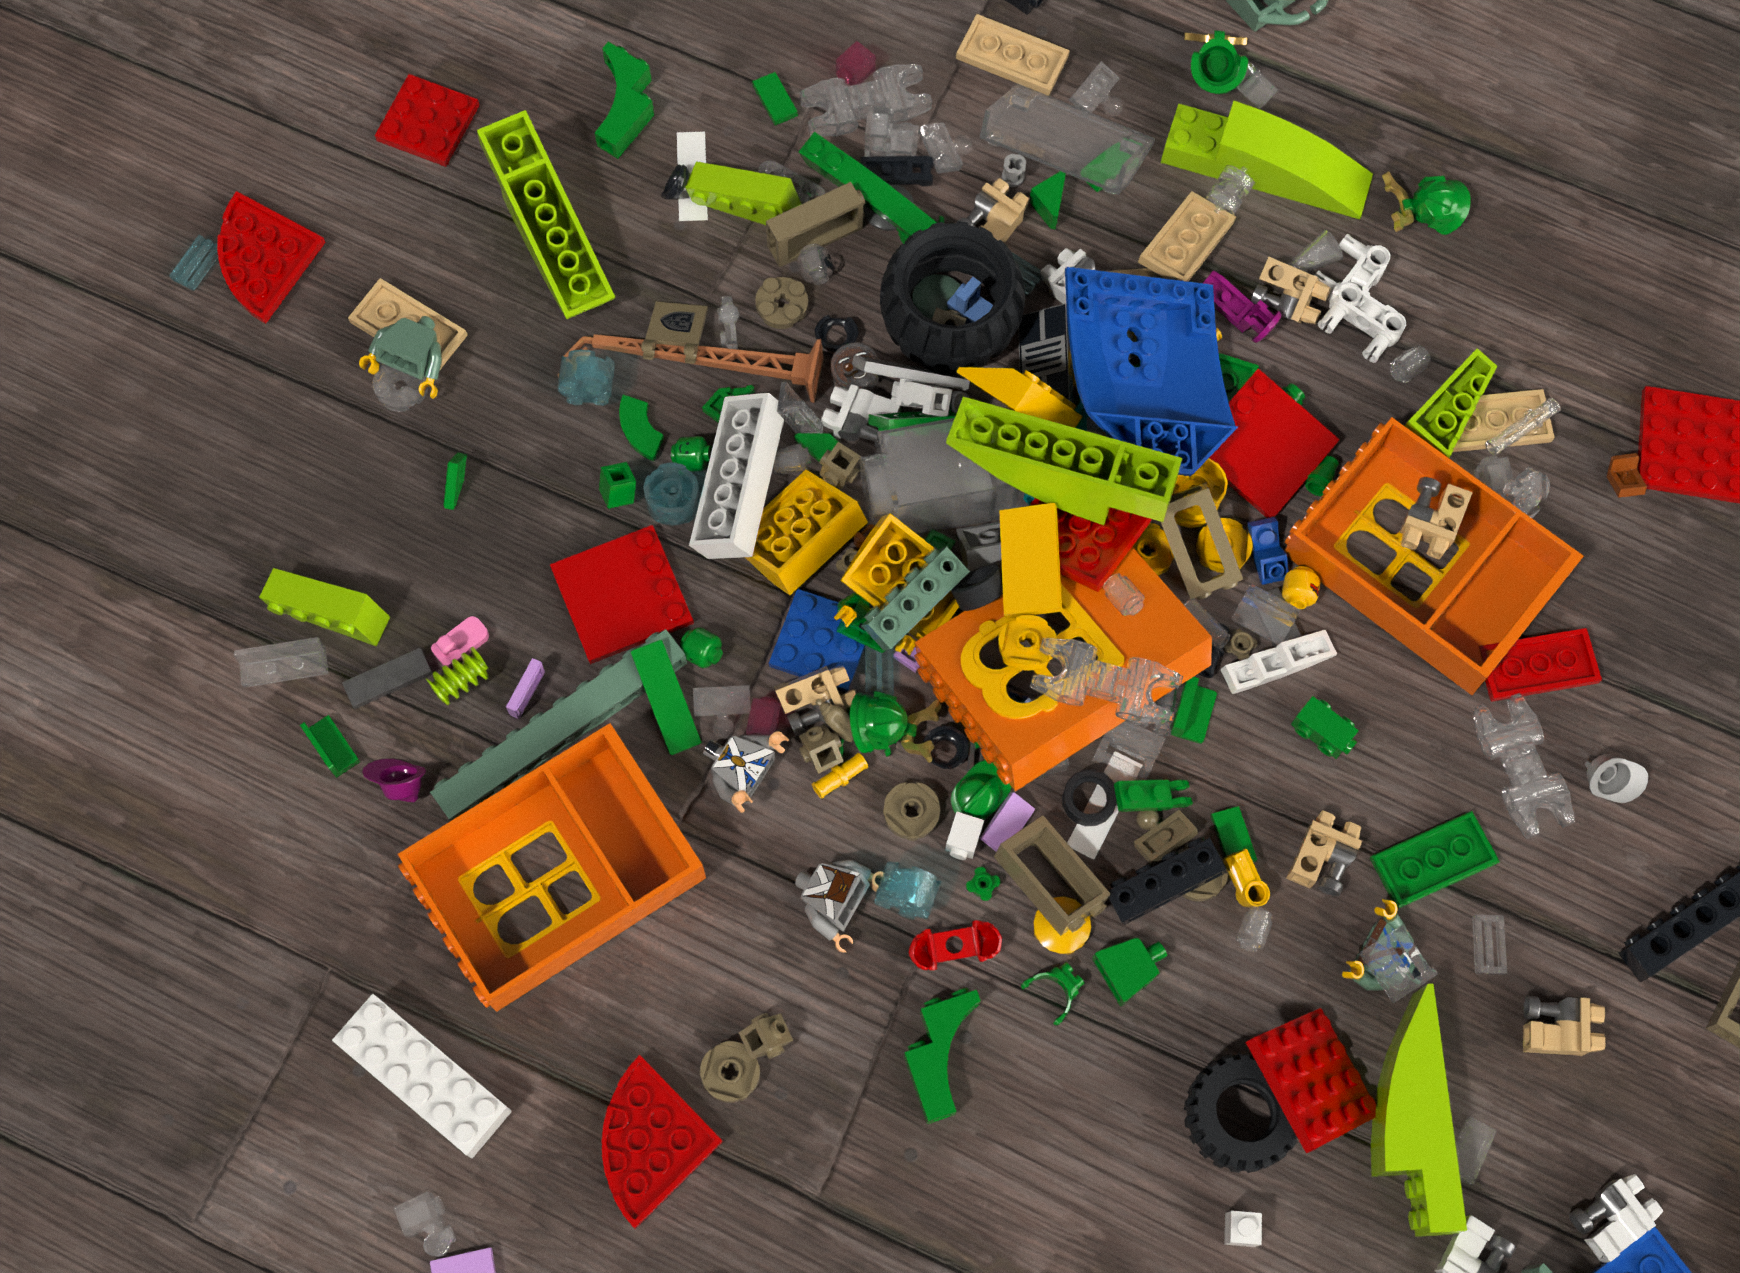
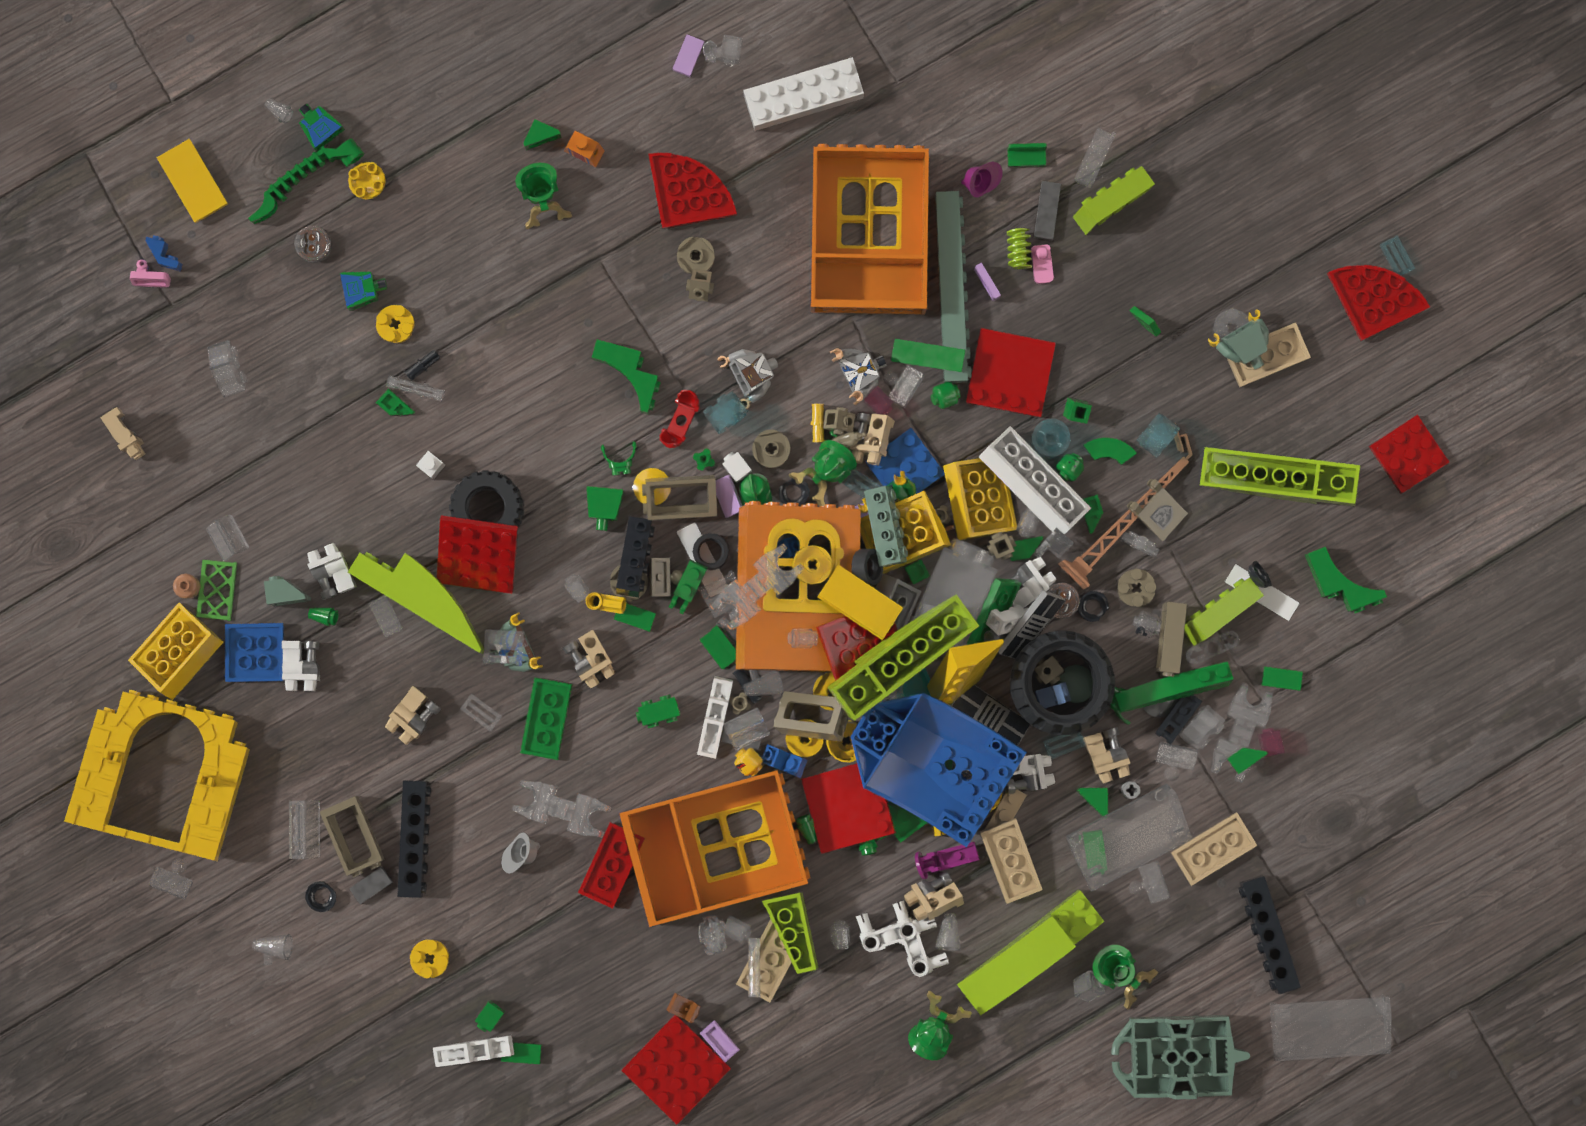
camera: 125 degrees right, 15 degrees up
clear wheel [1206,165,1255,215] -> none
tan hips [1399,477,1473,559] -> none
none -> green cone [308,608,338,627]
none -> lavender tile [700,1020,740,1062]
none -> green tile [1227,747,1268,775]

